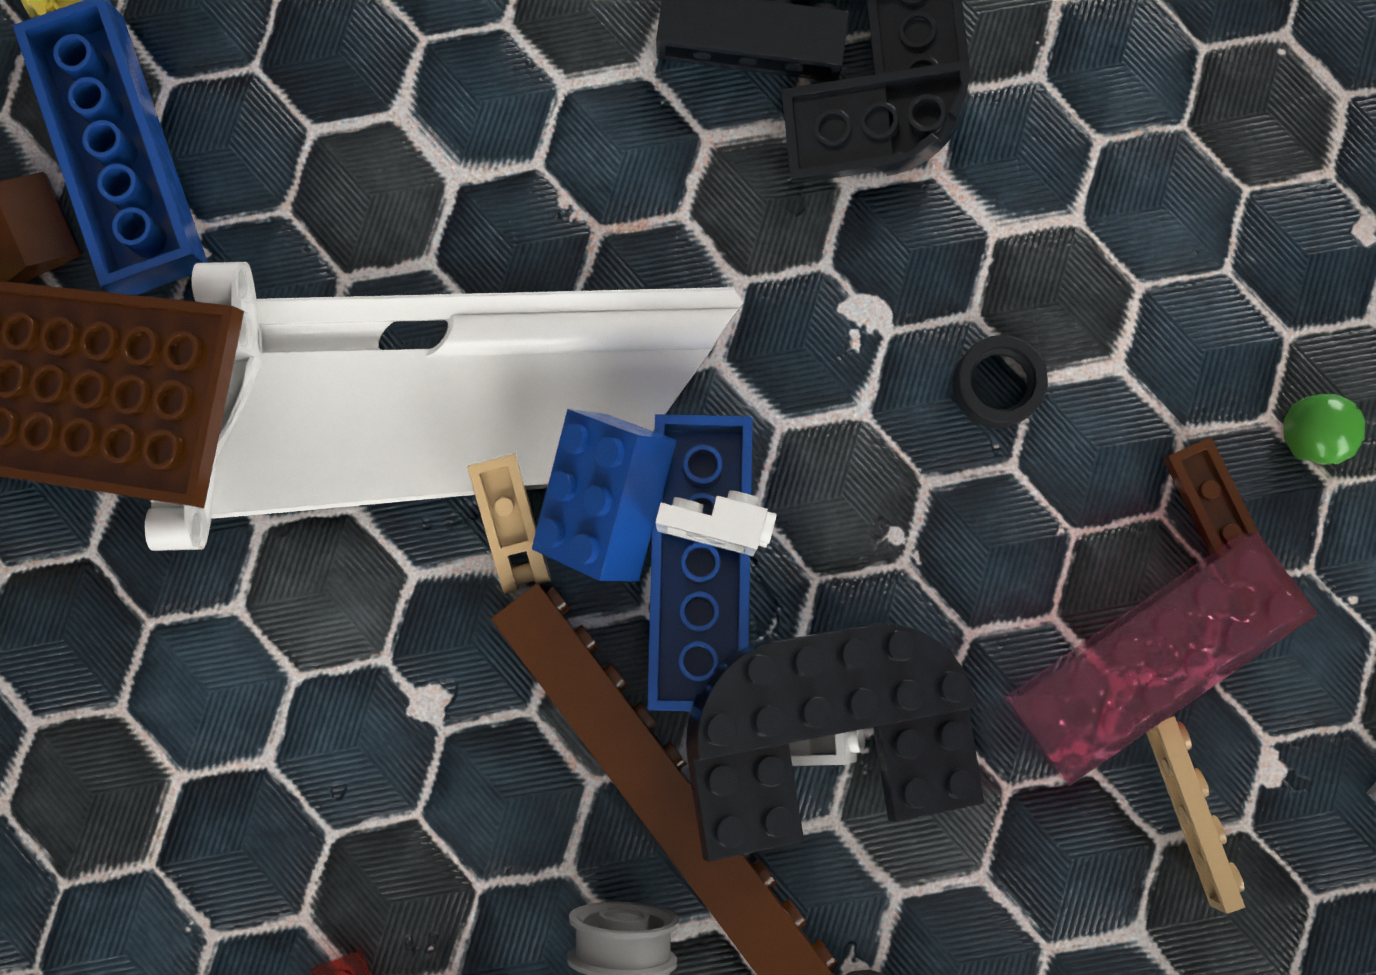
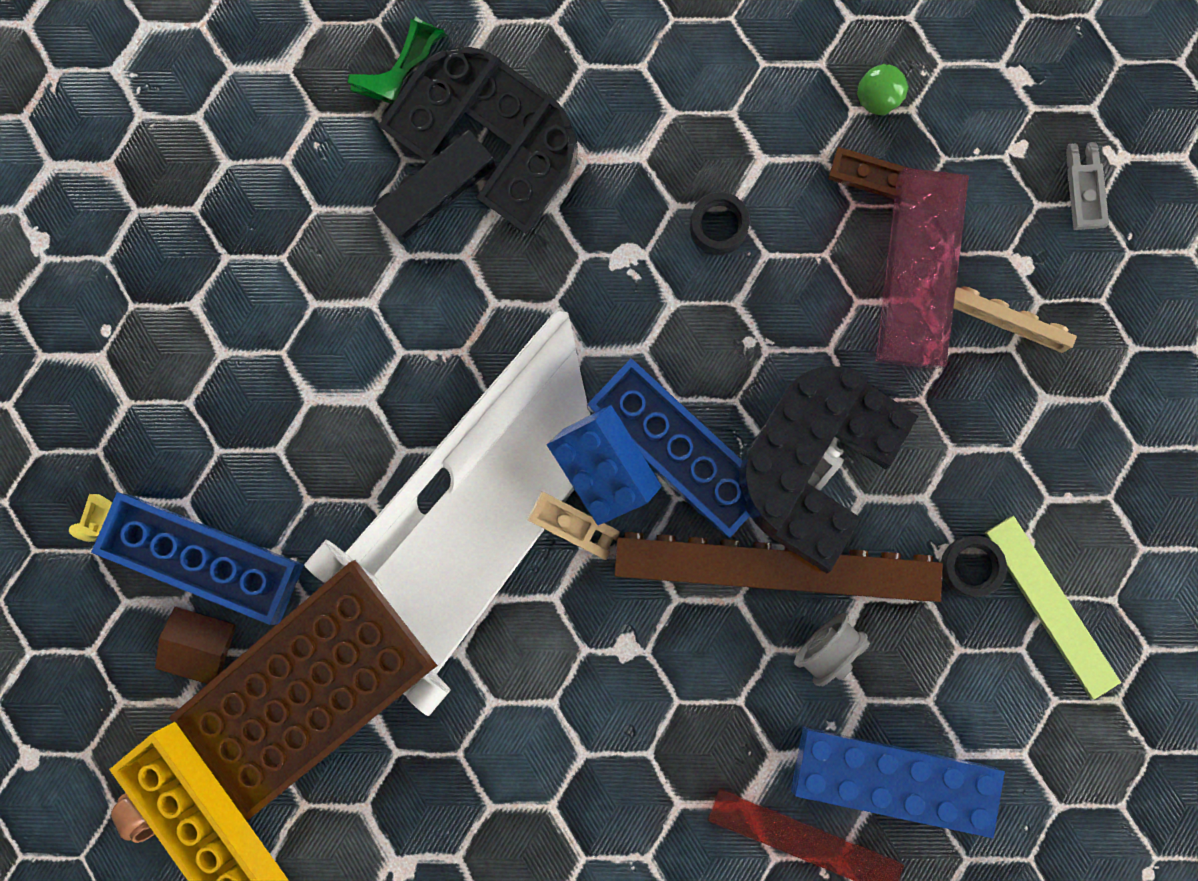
camera: 40 degrees left, 0 degrees up
white plate [655,491,777,556] -> none

